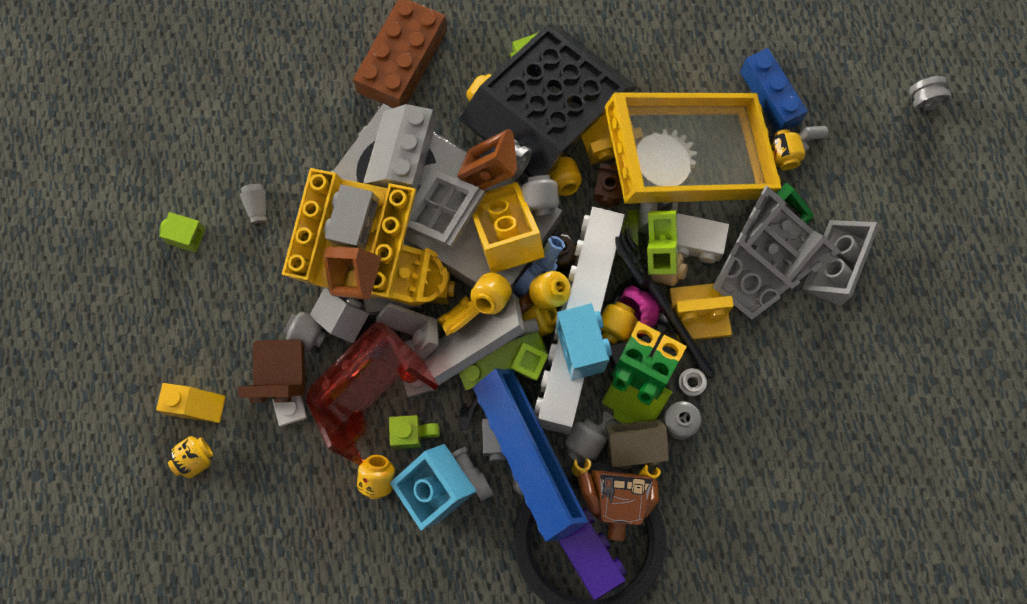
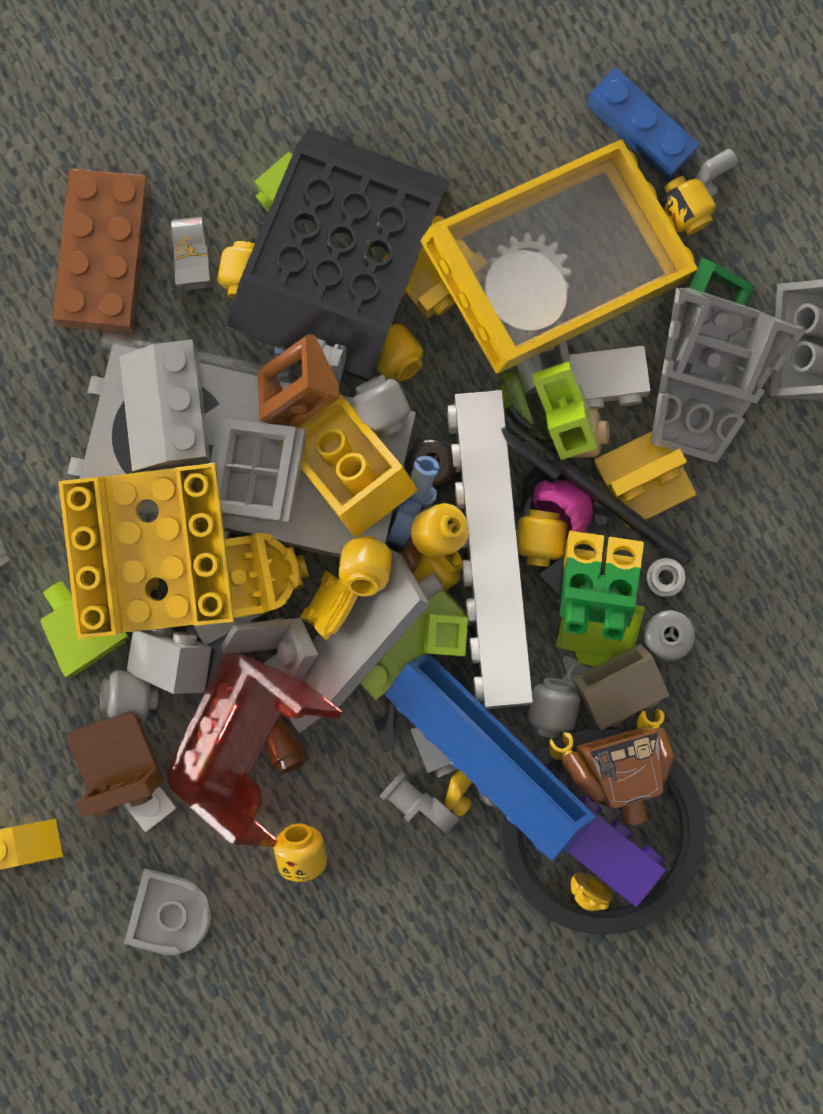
camera: 20 degrees left, 10 degrees up
yellow head [168,436,213,479] -> none
light grey brick [324,184,380,250] -> none
dark orange tile [324,247,382,300] -> none
lime brick [389,415,440,450] -> none
medium azure brick [390,444,476,531] -> none
medium azure brick [556,303,612,381] -> none
reddish brown brick [593,163,622,207] -> none
none -> lime torso [40,581,131,679]
none -> light grey tile [124,868,211,955]
none -> light grey leg [171,217,213,292]
none -> reddish brown cone [259,714,308,775]
none -> yellow arm [444,770,473,817]
none -> yellow animal [571,872,613,911]

